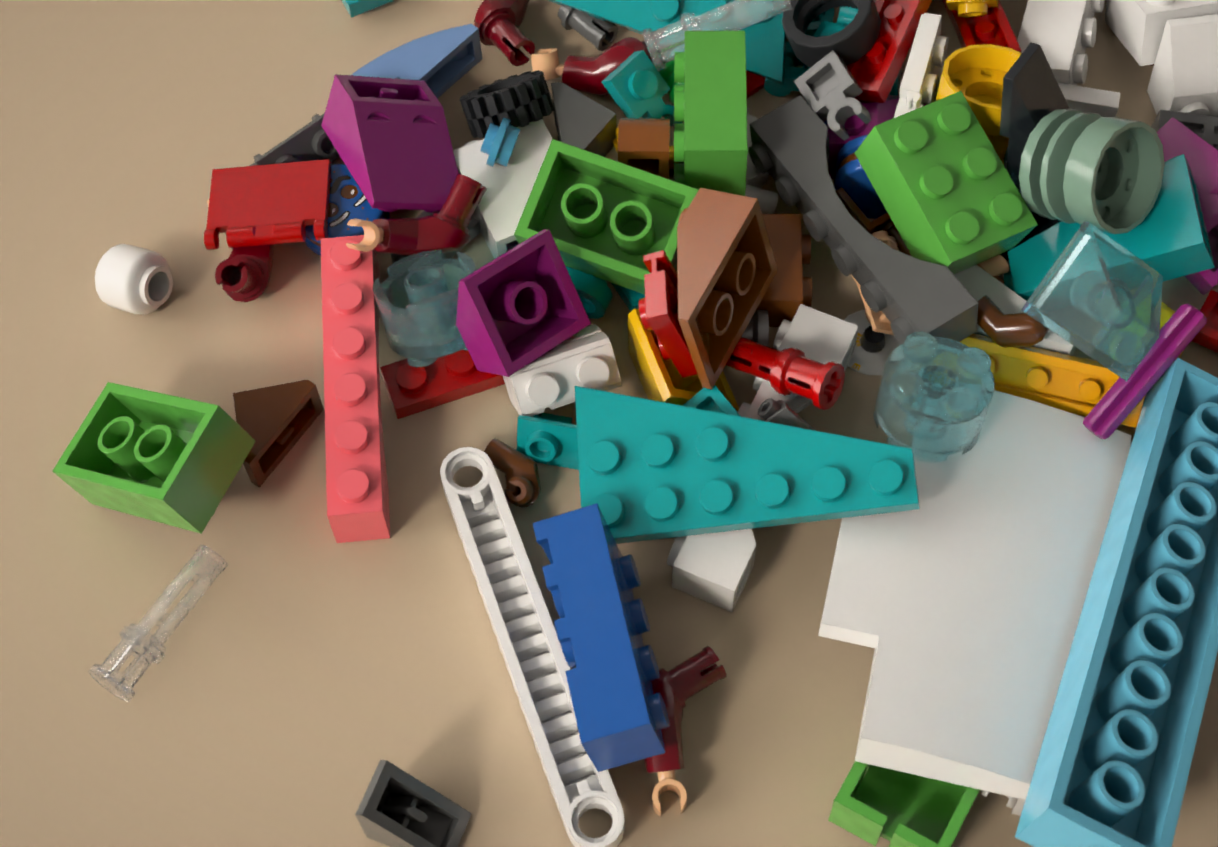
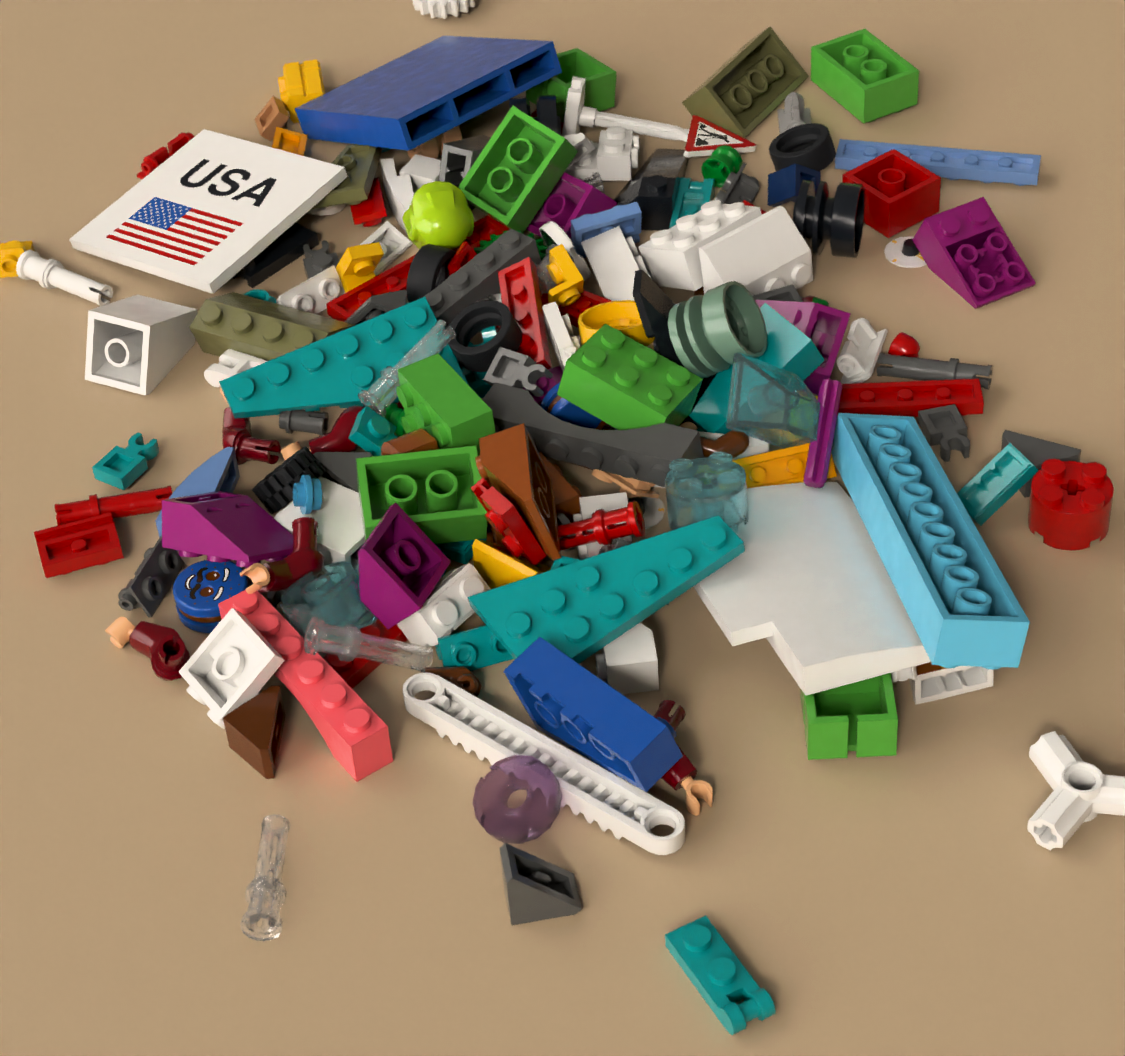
camera: 30 degrees left, 20 degrees down
bright green brick [52,382,255,534] -> none
white head [95,244,173,315] -> none
red piece [204,159,332,250] -> none
none -> red plate [34,512,124,578]
none -> red pin [55,485,172,525]
none -> white plate [179,608,285,729]
none -> clear pin [304,617,433,673]
none -> tile [473,755,562,844]

